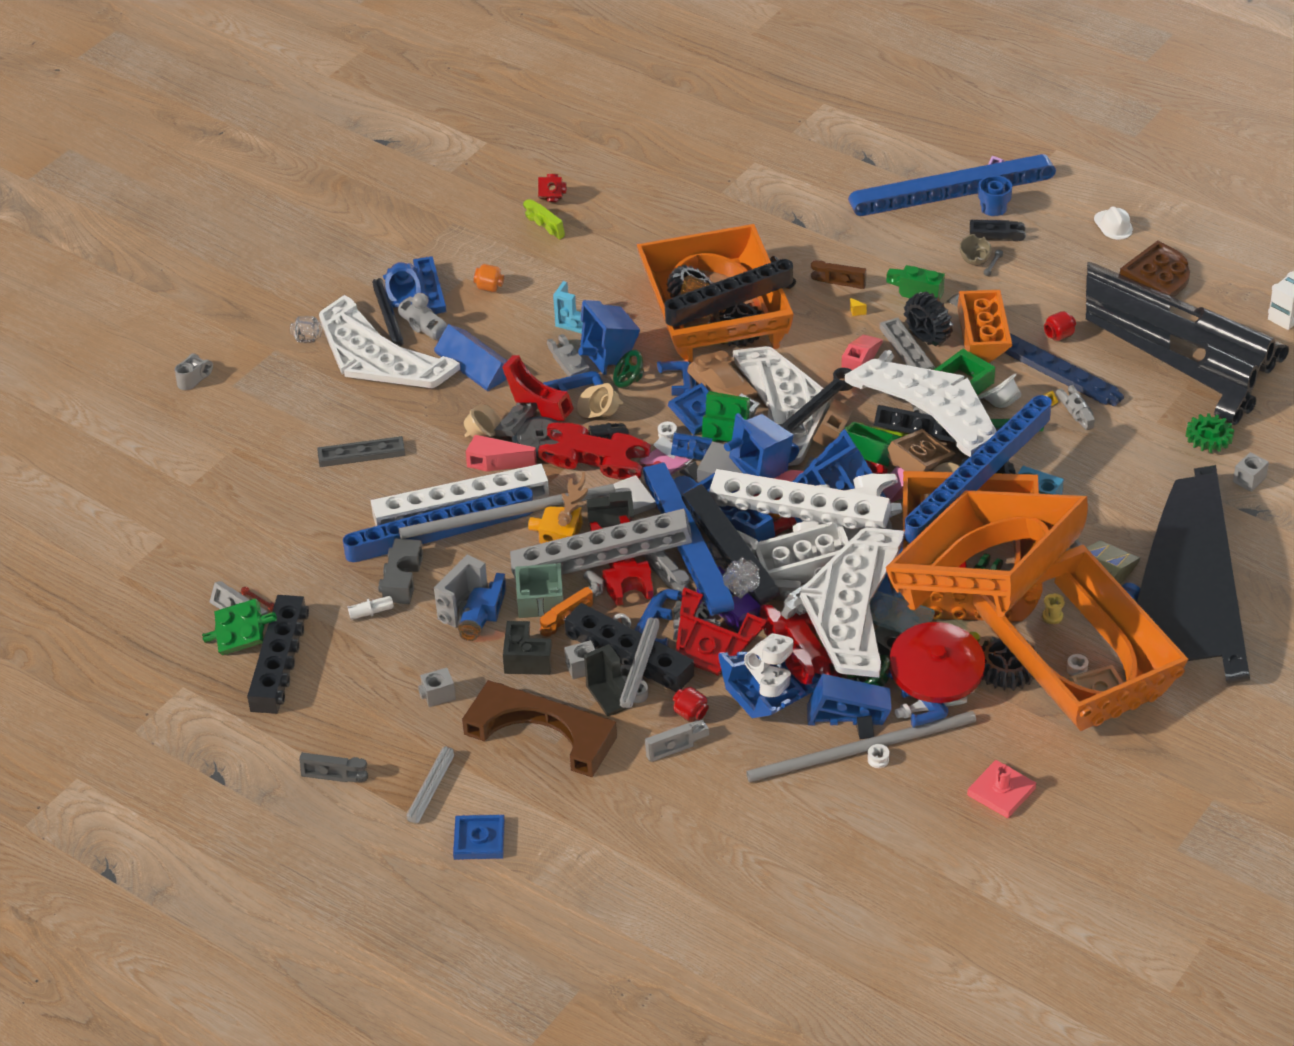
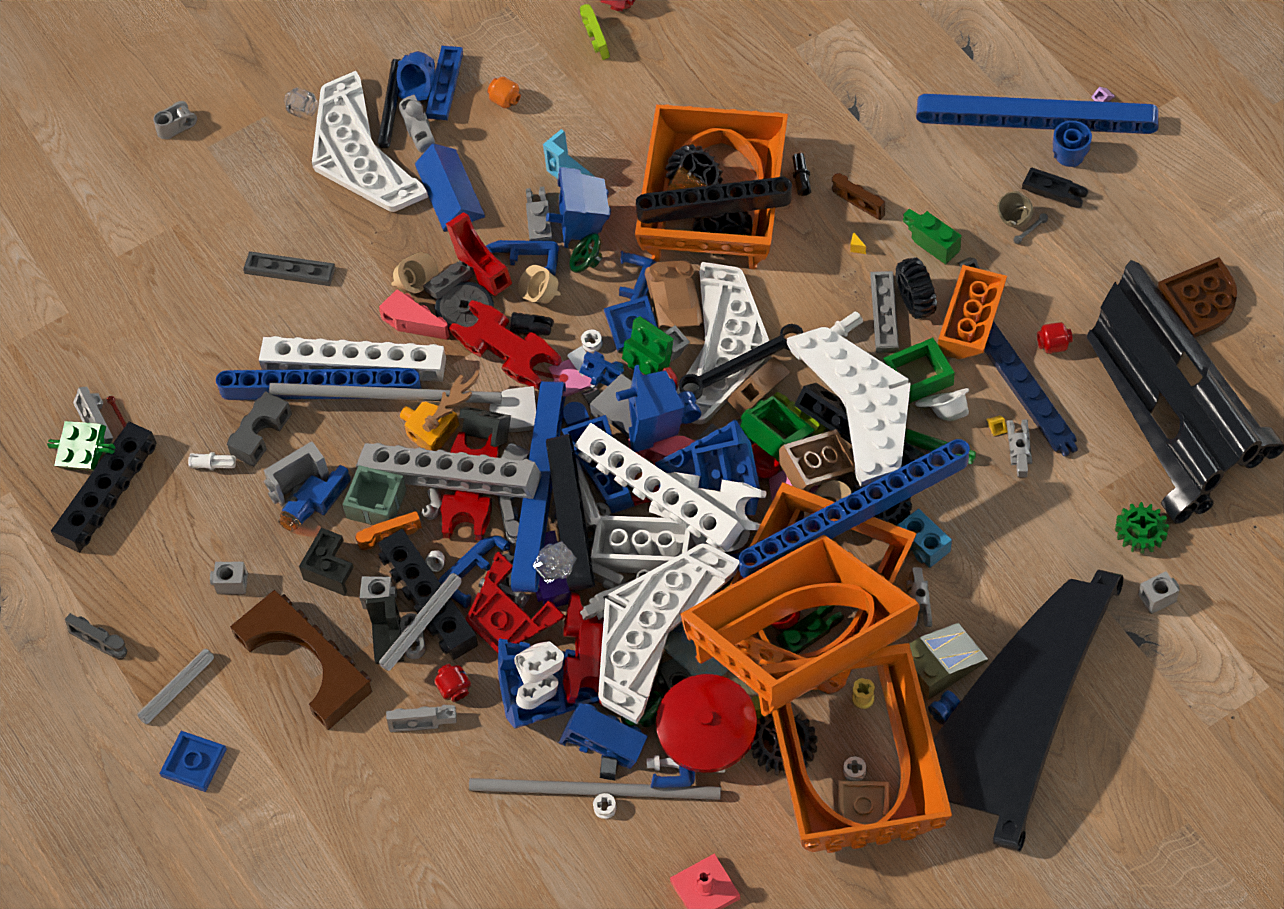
camera: 25 degrees right, 15 degrees up
coral slope [842,334,883,370] -> none
white piece [1094,206,1133,240] -> none

